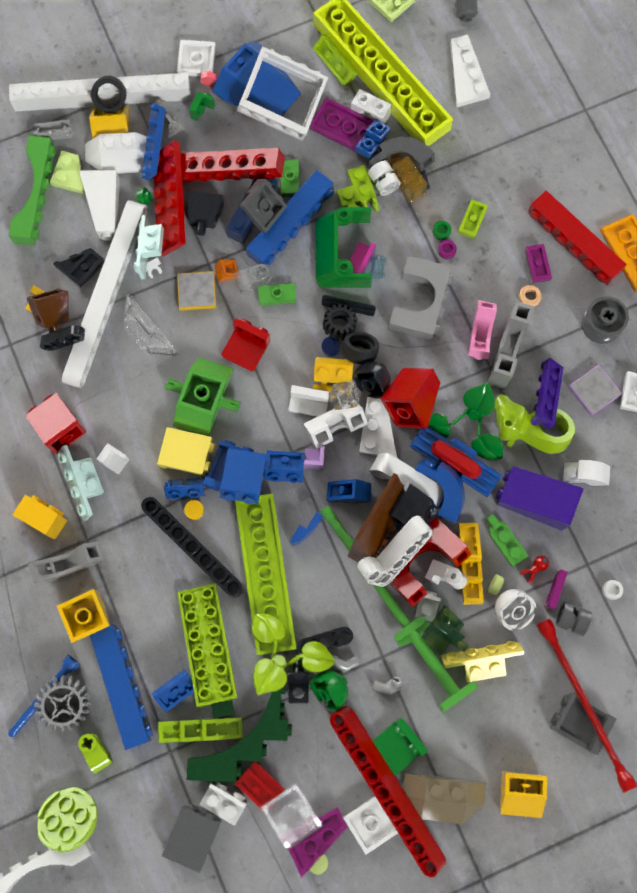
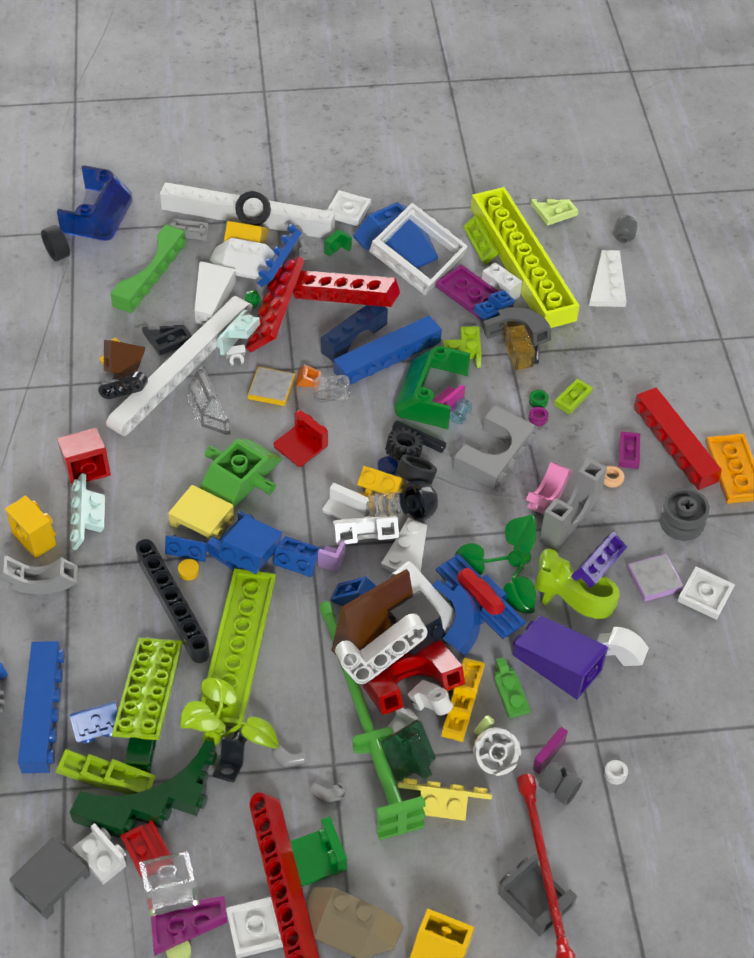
camera: 15 degrees right, 25 degrees down
yellowish green wing [50,151,85,194] -> none
yellow slope [57,589,110,643] -> none
white panel [96,443,130,474] -> none
black torso [188,190,224,236] -> none
coral tile [200,71,218,87] -> none
dark grey plate [240,179,287,233] -> none
bright green plate [258,283,296,306] -> none
bright green plate [281,160,299,196] -> none
blue slope [290,512,323,546] -> none
black beam [297,627,353,654] -> none
green cylinder [310,670,349,712] -> none
white wheel [368,160,401,196] -> none
red slope [381,368,440,429] -> none
red arm [520,555,549,583] -> none

